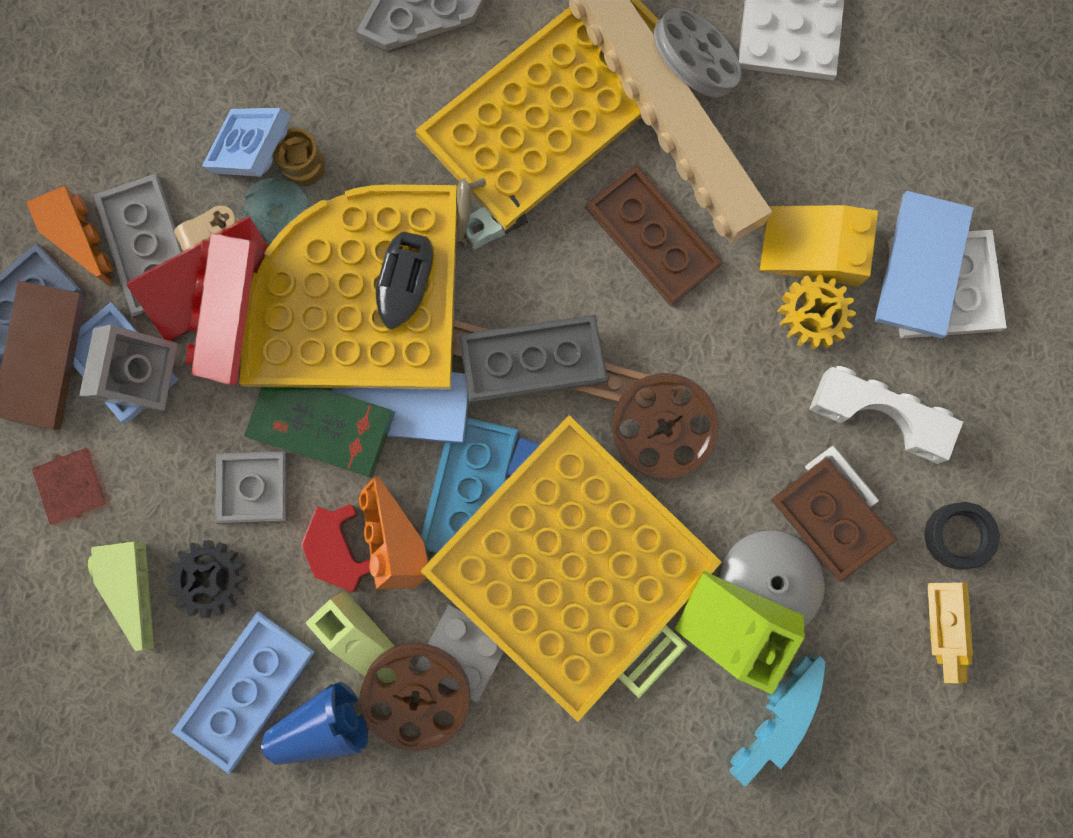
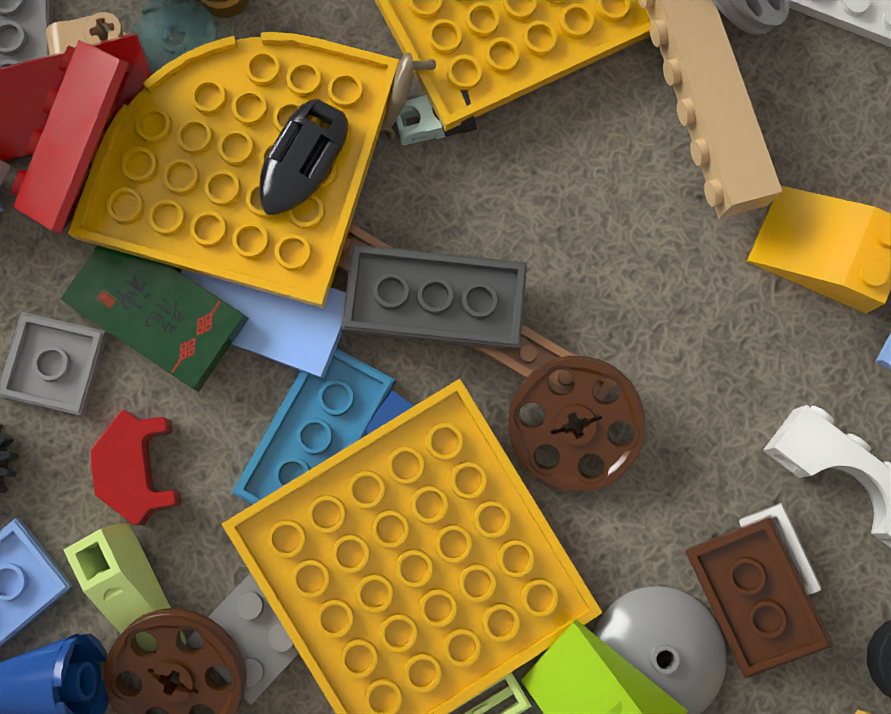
camera: 15 degrees right, 0 degrees up
orange slope [359,477,428,589] -> none
reddish brown tile [585,164,723,307] -> none
yellow gear [778,274,856,350] -> none

